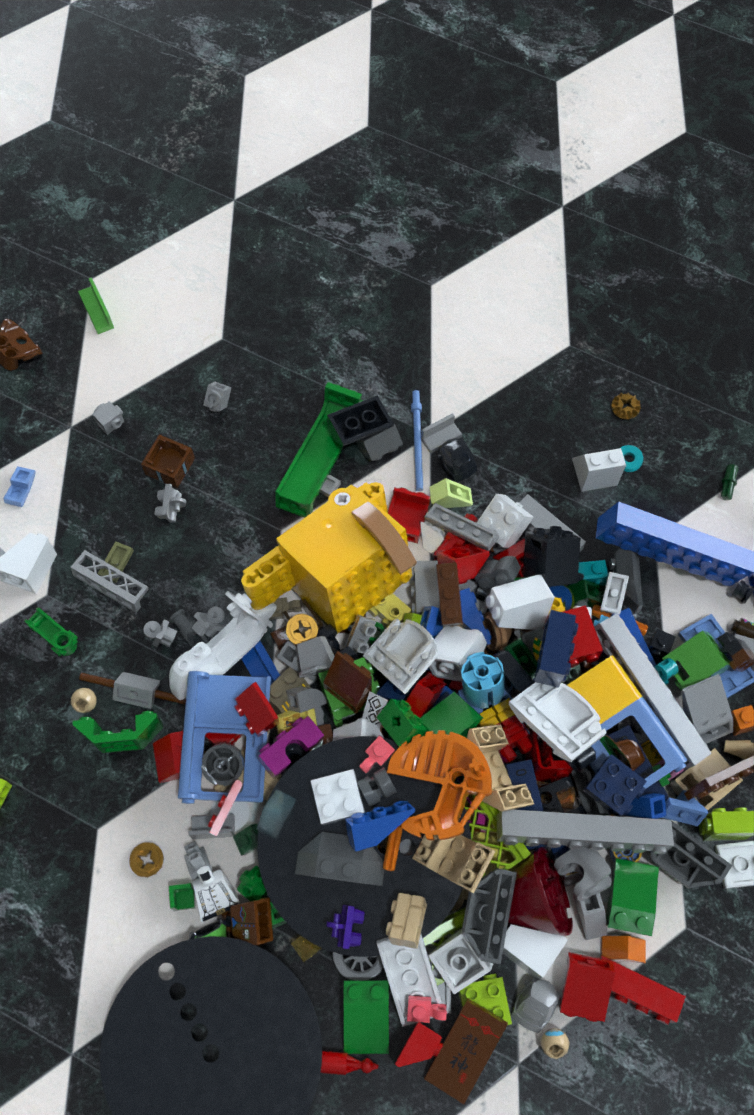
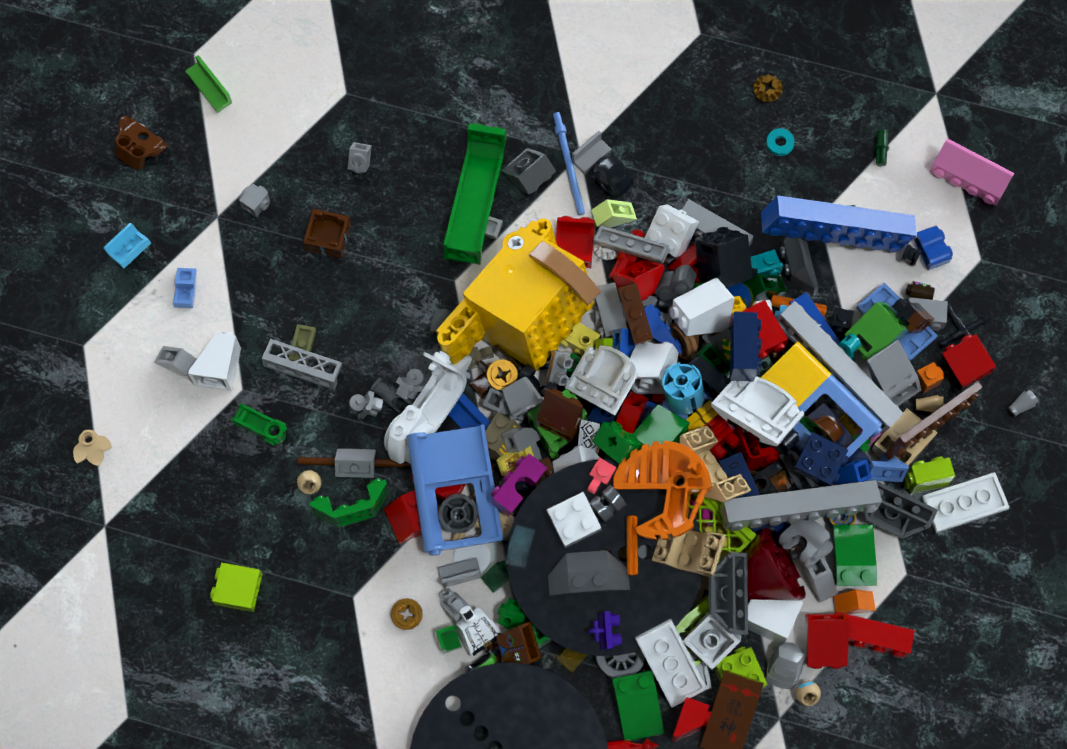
camera: 10 degrees left, 5 degrees up
light grey hips [155,484,186,523] -> none
hinge [208,780,242,836] -> none
red slope [234,682,279,737] -> none
black slope [327,395,394,446] -> none
blue slope [345,801,415,851] -> none
tan brick [386,893,427,949] -> none
coral plate [407,995,447,1023] -> none
white sticker [421,522,444,555] -> none
white slope [572,448,626,492] -> none
white slope [600,572,629,615] -> none

